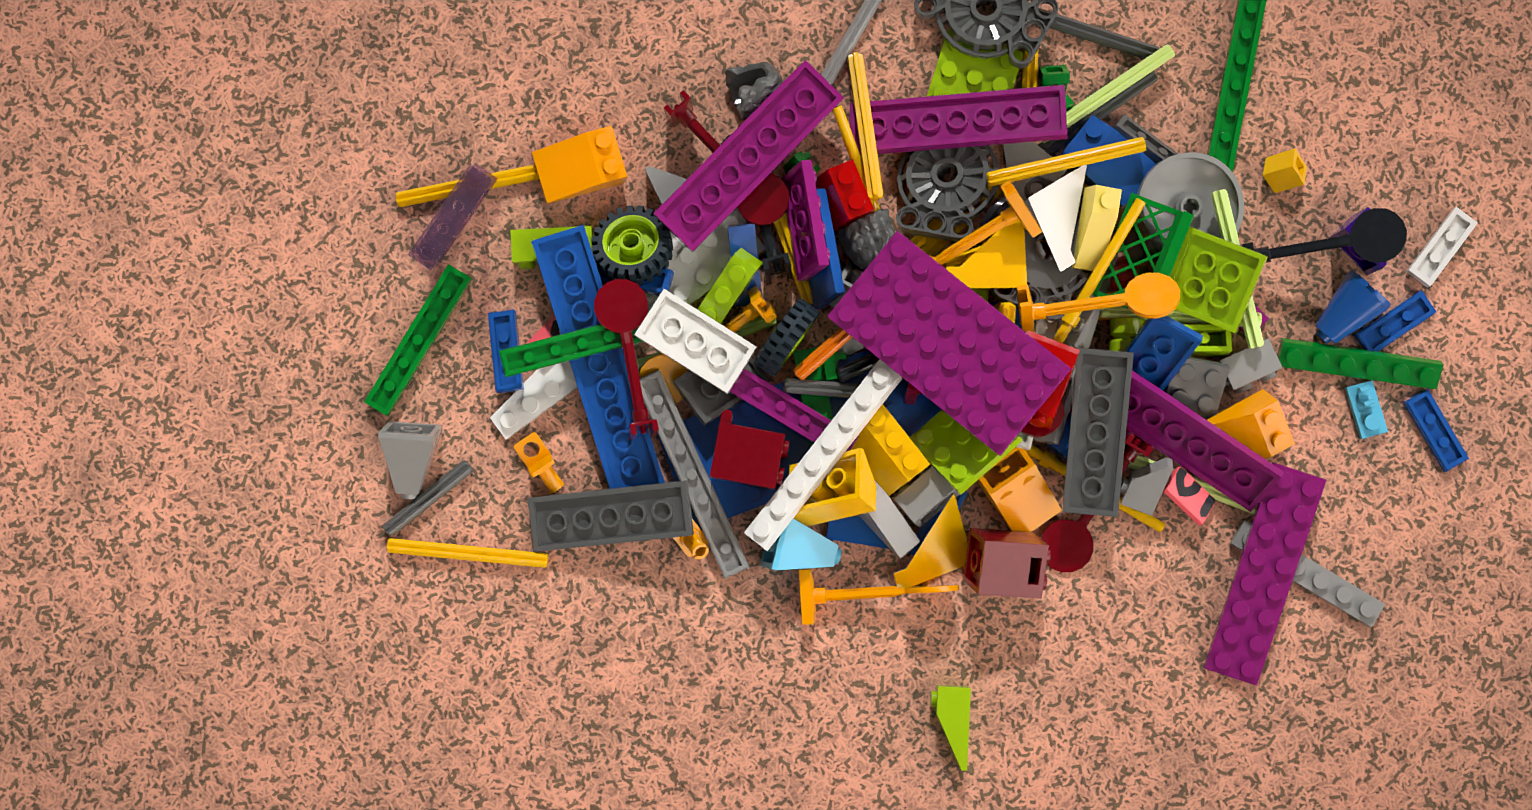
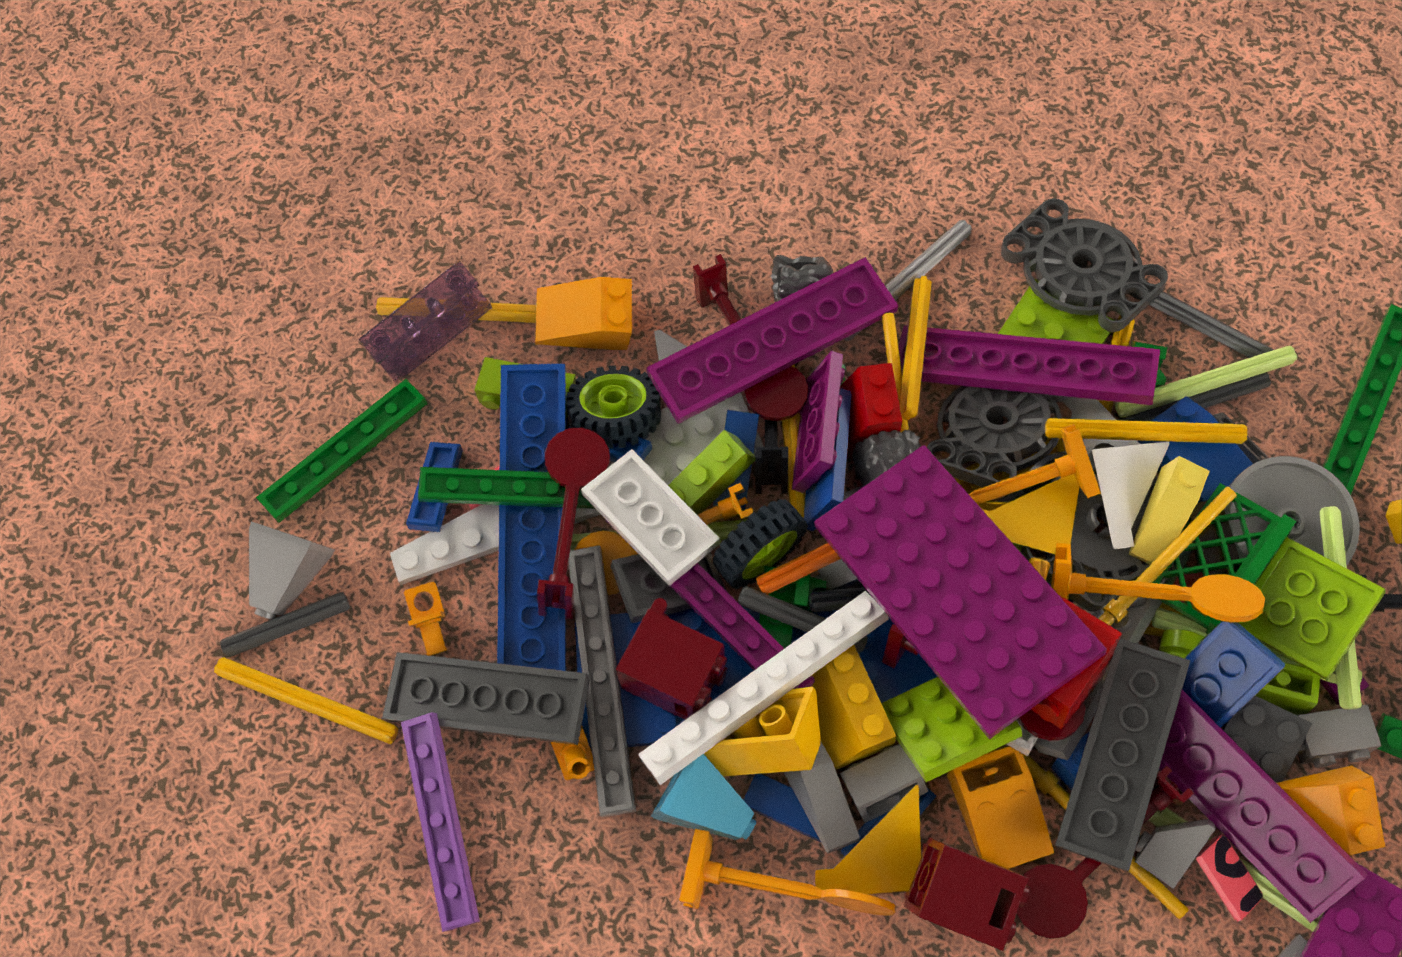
camera: 25 degrees right, 20 degrees down
none -> medium lavender tile [401,712,480,932]

